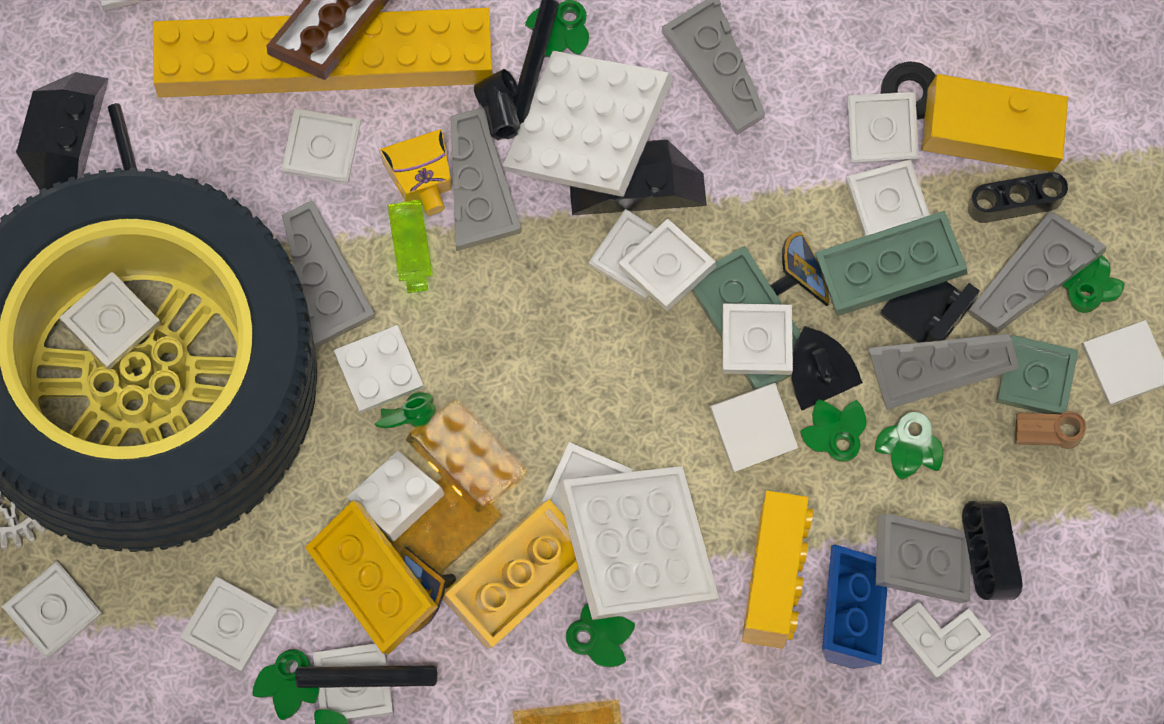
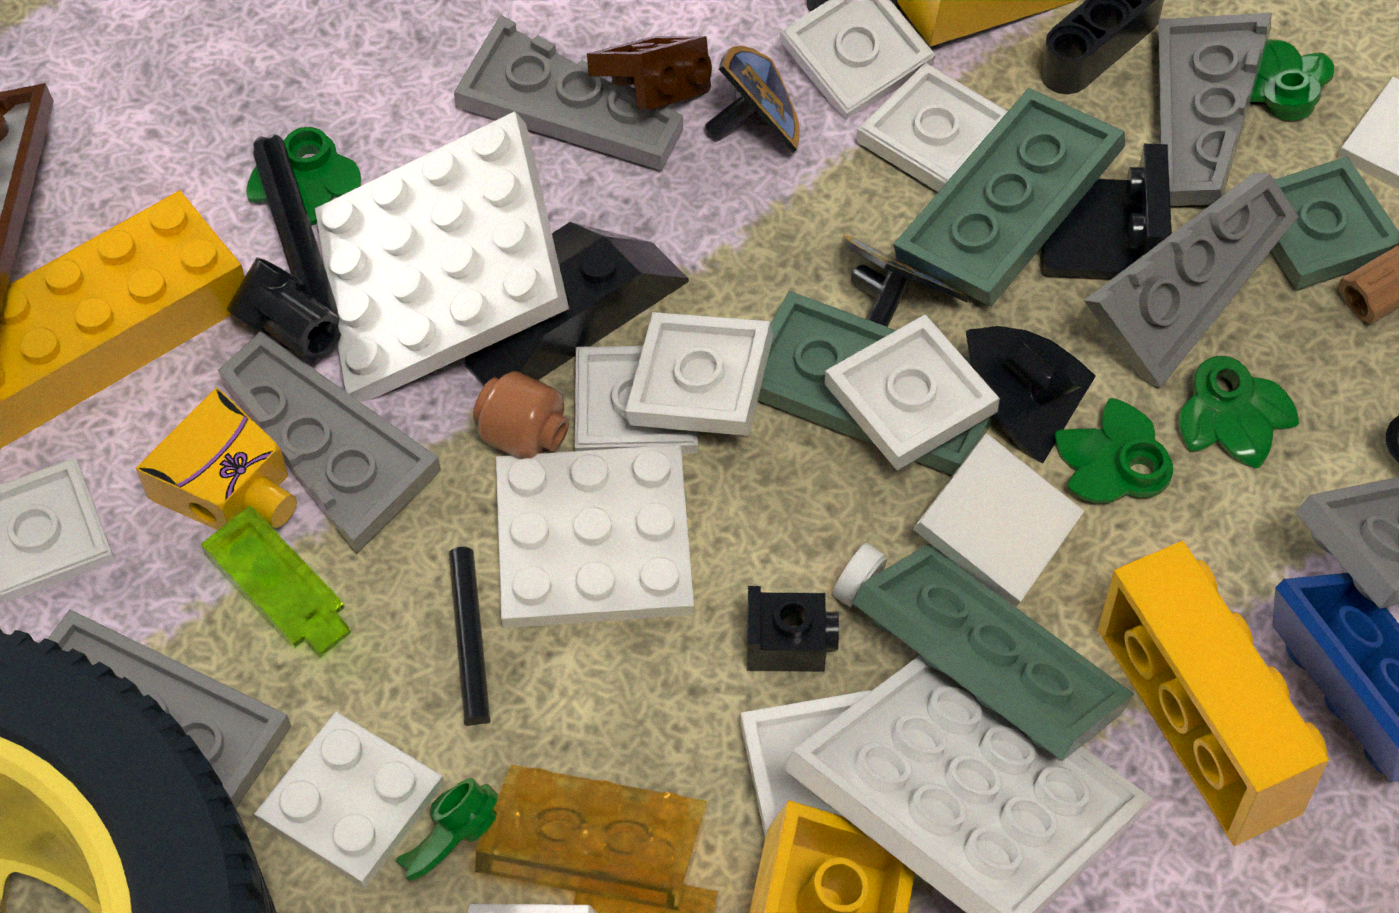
camera: 30 degrees left, 15 degrees down
none -> black bar [449,547,491,726]
none -> nougat head [473,371,569,459]
none -> white plate [496,444,694,628]
none -> reddish brown bracket [587,36,712,110]
none -> shield [705,45,799,153]
none -> black brick [747,586,839,672]
none -> white tile [832,543,887,609]
none -> sand green plate [852,544,1134,761]

